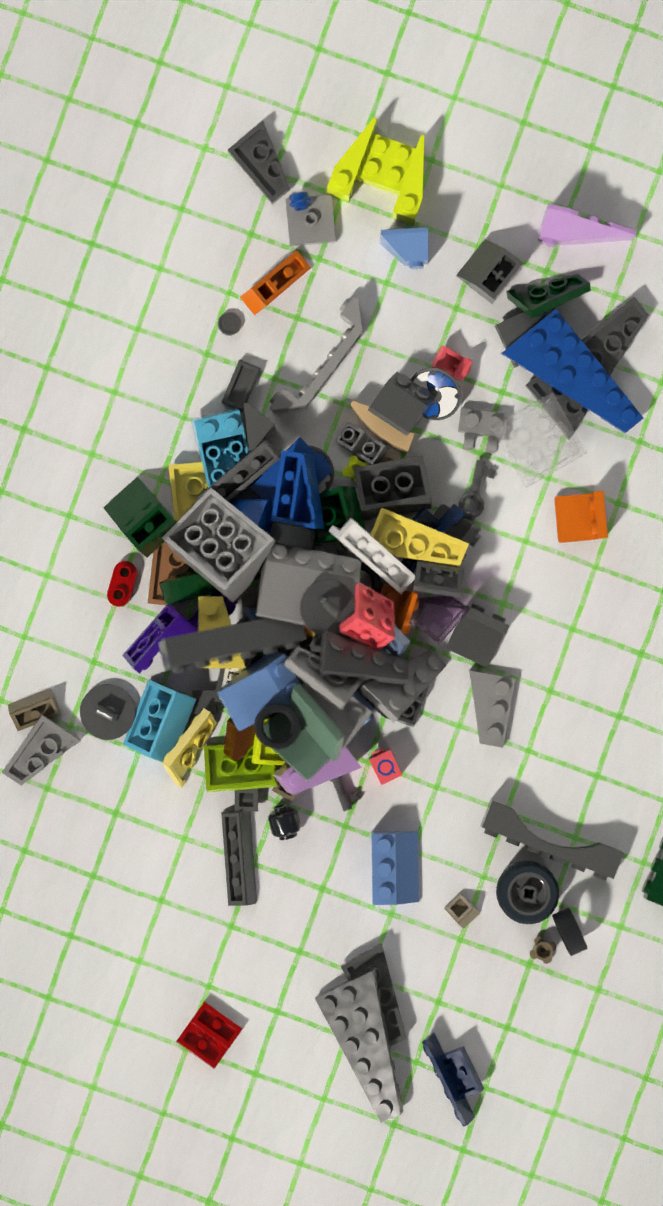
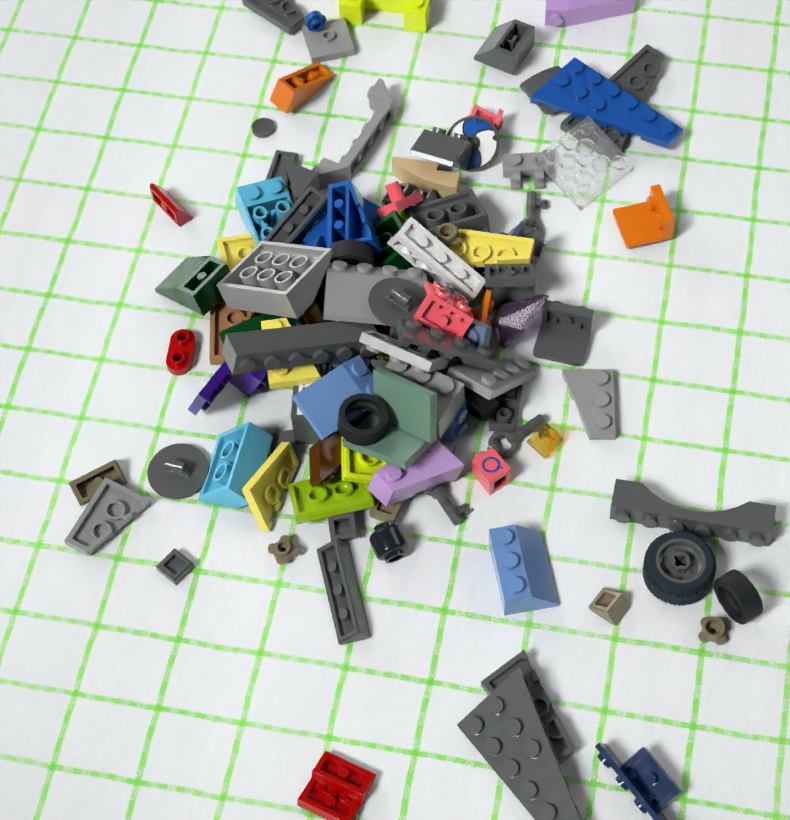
camera: 10 degrees left, 30 degrees down
medium blue slope [380,228,428,269] -> none
dark green wing [506,273,591,318] -> none
none -> red slope [150,183,193,227]
none -> dark grey tile [156,548,195,586]
none -> dark tan plate [268,535,299,565]
none -> coral tile [376,181,423,218]
none -> dark tan plate [434,223,461,246]
none -> dark grey piece [487,414,549,459]
none -> clear yellow tile [527,422,564,459]

